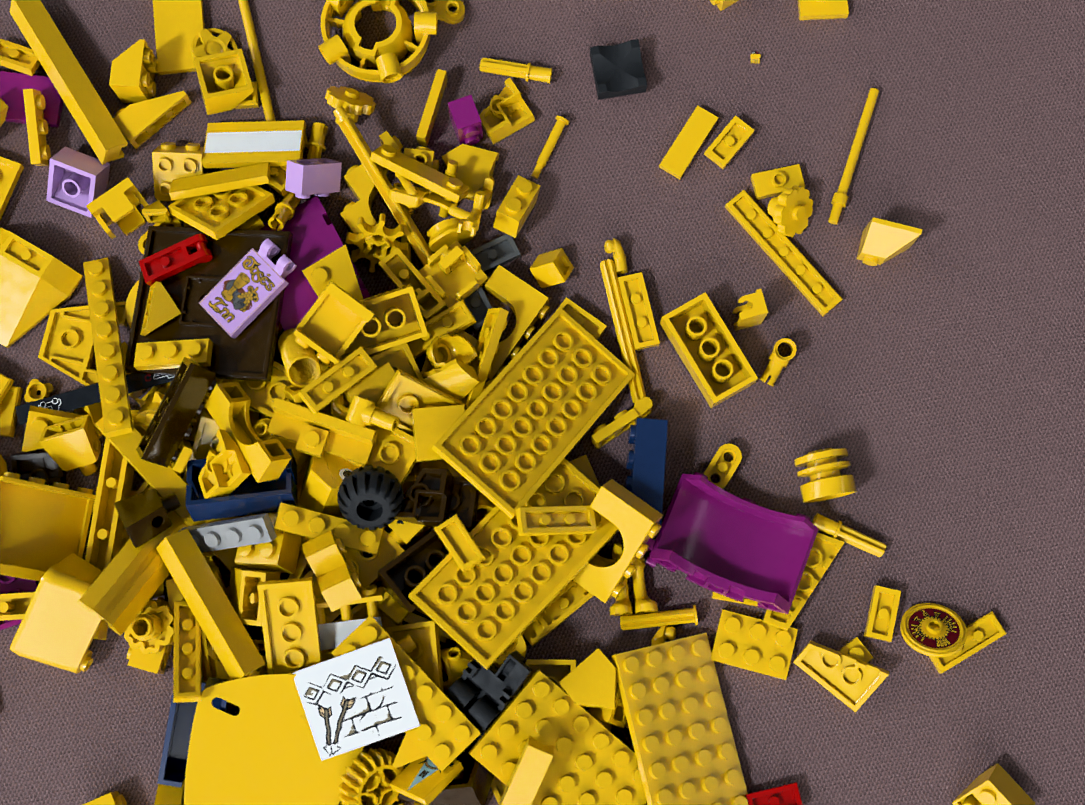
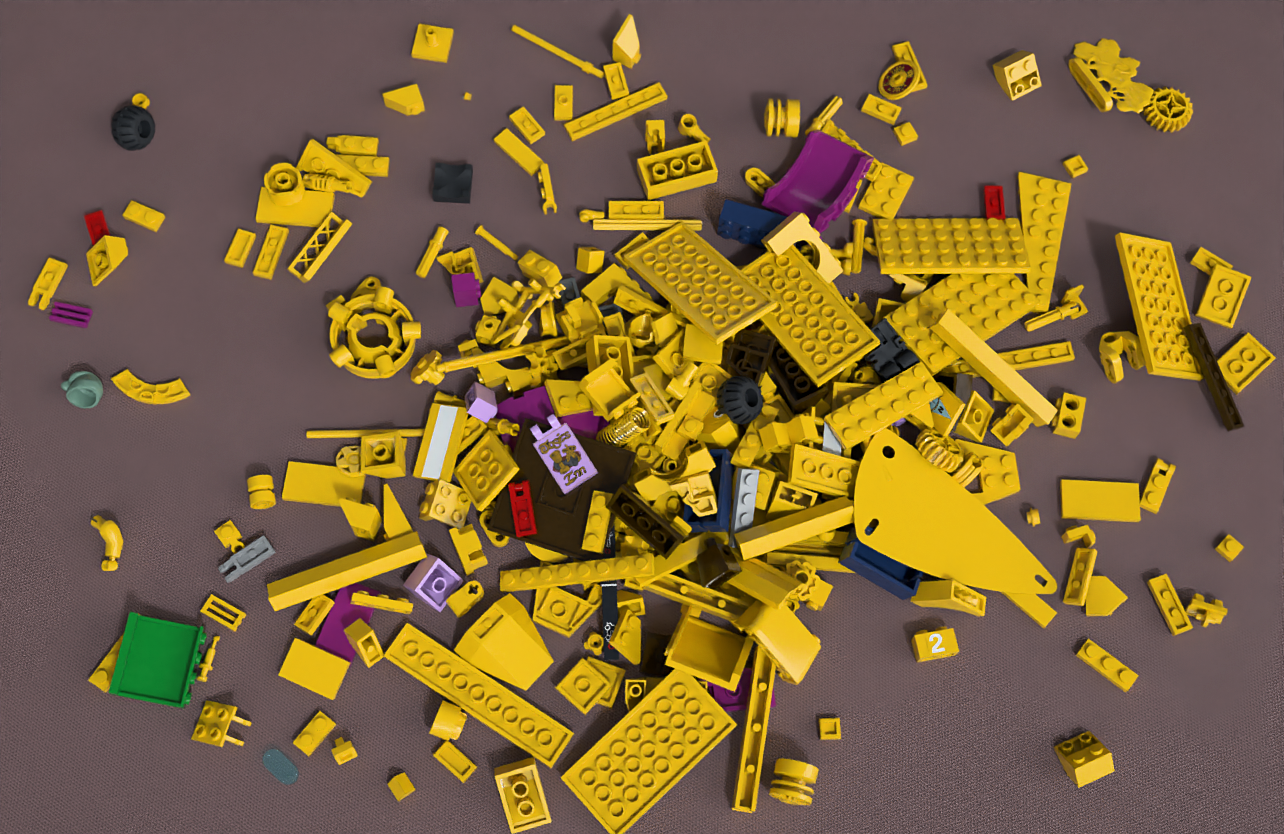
camera: 80 degrees left, 10 degrees down
yellow torso [39,414,101,476] -> none
yellow slope [140,281,181,336] -> none
yellow slope [142,200,173,223] -> none
yellow tile [169,162,271,201] -> none
yellow tile [173,601,201,703] -> none
white sticker [292,638,420,761] -> none
yellow plate [370,144,470,203] -> none
yellow tile [416,69,448,147] -> none
yellow tile [434,514,486,574] -> none
yellow plate [516,505,597,536] -> none
yellow slope [558,648,617,710] -> none
yellow hinge [591,397,653,449] -> none
yellow plant [767,185,813,237] -> none
yellow wing [793,640,889,712] -> none
none -> yellow piece [446,581,484,618]
none -> yellow plate [538,164,557,215]
none -> yellow plate [603,62,629,99]
none -> yellow plate [844,293,874,324]

